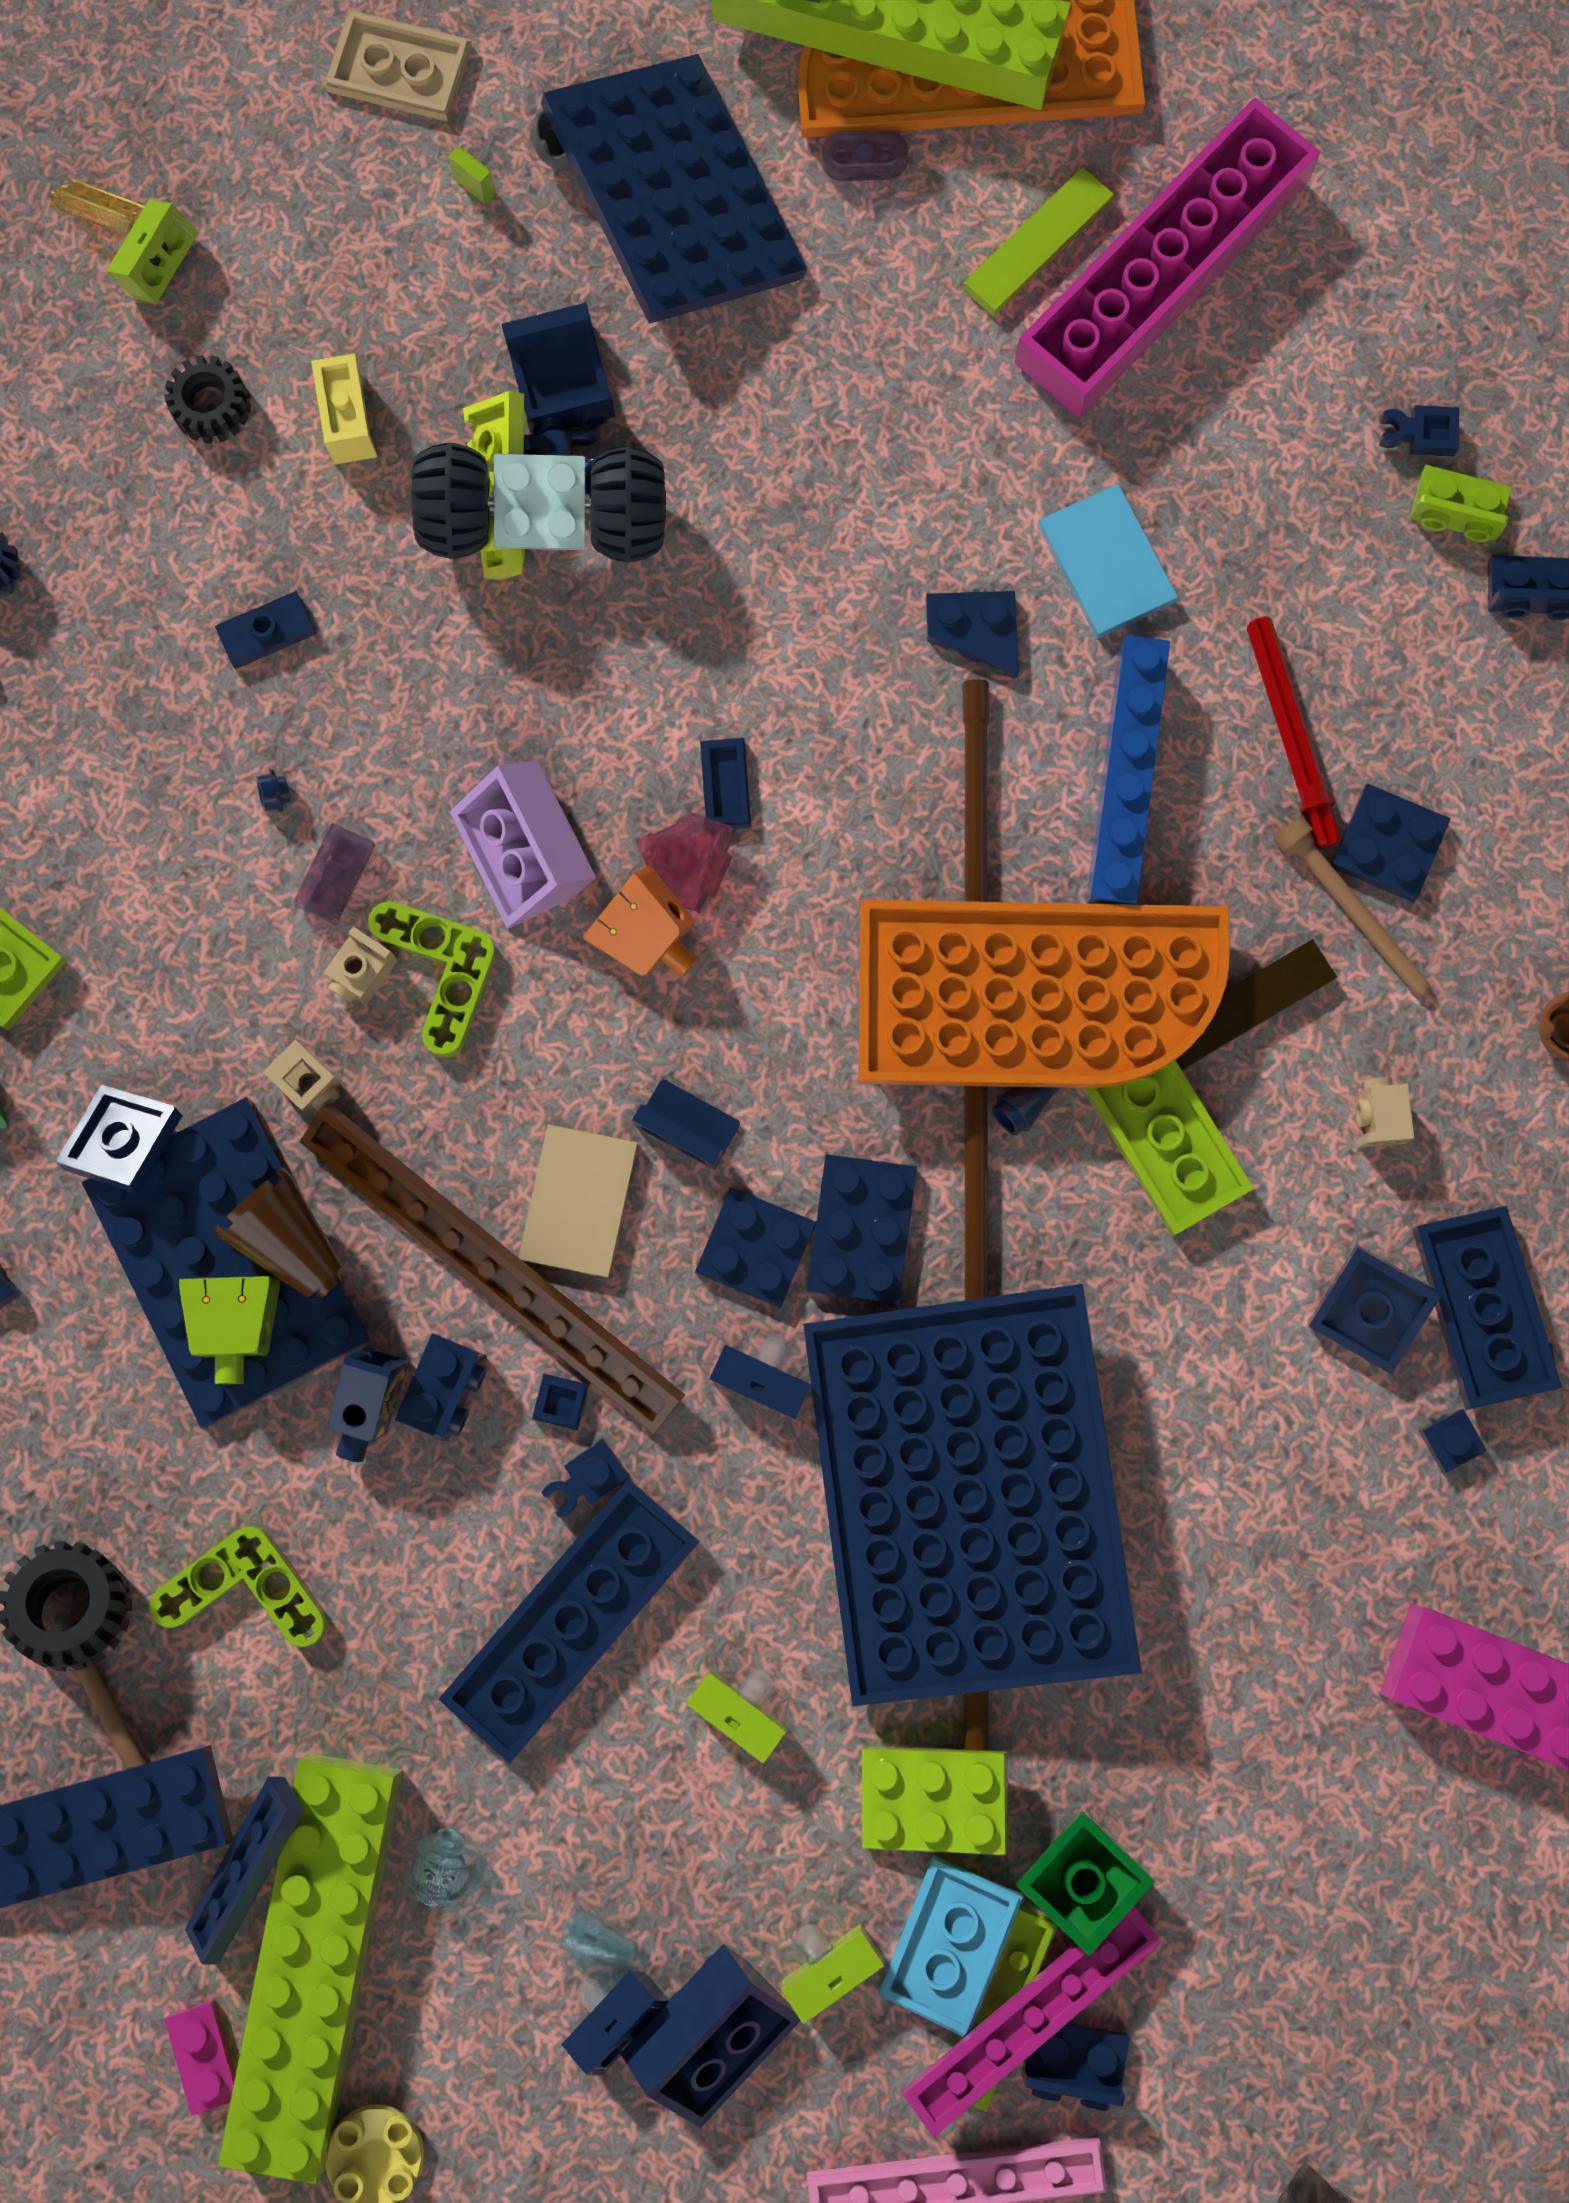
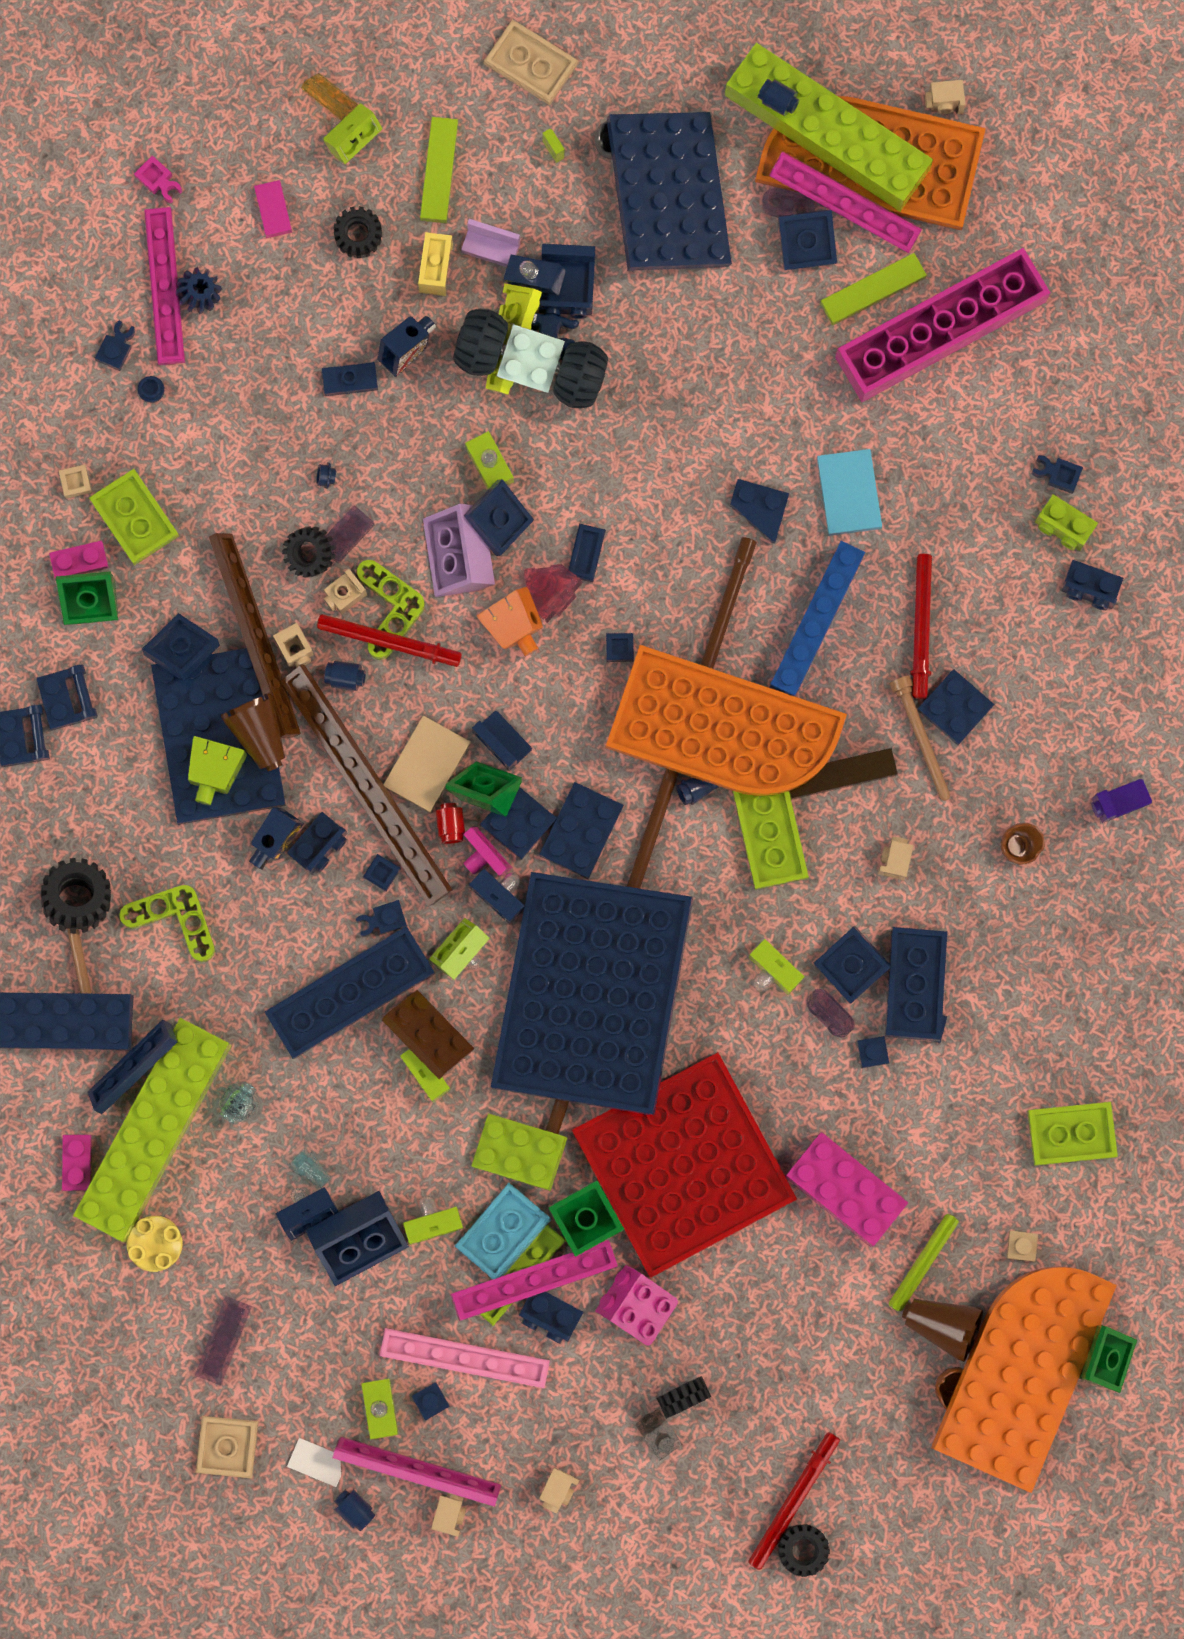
camera: 10 degrees right, 0 degrees up
none -> reddish brown tile [209,533,301,738]
none -> dark pink tile [254,180,292,238]
none -> black tyre [282,526,336,578]
none -> red axle [317,614,462,667]
none -> dark blue brick [324,660,366,691]
none -> dark blue torso [377,316,436,377]
none -> reddish brown plate [382,990,475,1079]
none -> lime tile [420,117,458,223]
none -> lime piece [429,918,490,980]
none -> red brick [435,803,465,844]
none -> green slope [446,761,522,817]
none -> lavender panel [461,219,520,267]
none -> dark pink tile [463,827,513,876]
none -> dark blue plate [464,479,534,556]
none -> lime piece [465,431,514,489]
none -> dark blue piece [503,254,566,296]
none -> red plate [572,1052,797,1278]
none -> dark pink bracket [595,1265,678,1346]
none -> dark blue plate [606,633,634,662]
none -> black tyre [656,1376,712,1419]
none -> lime piece [748,939,805,995]
none -> dark pink tile [769,151,922,253]
none -> dark blue plate [778,209,838,270]
none -> clear purple plate [806,989,855,1038]

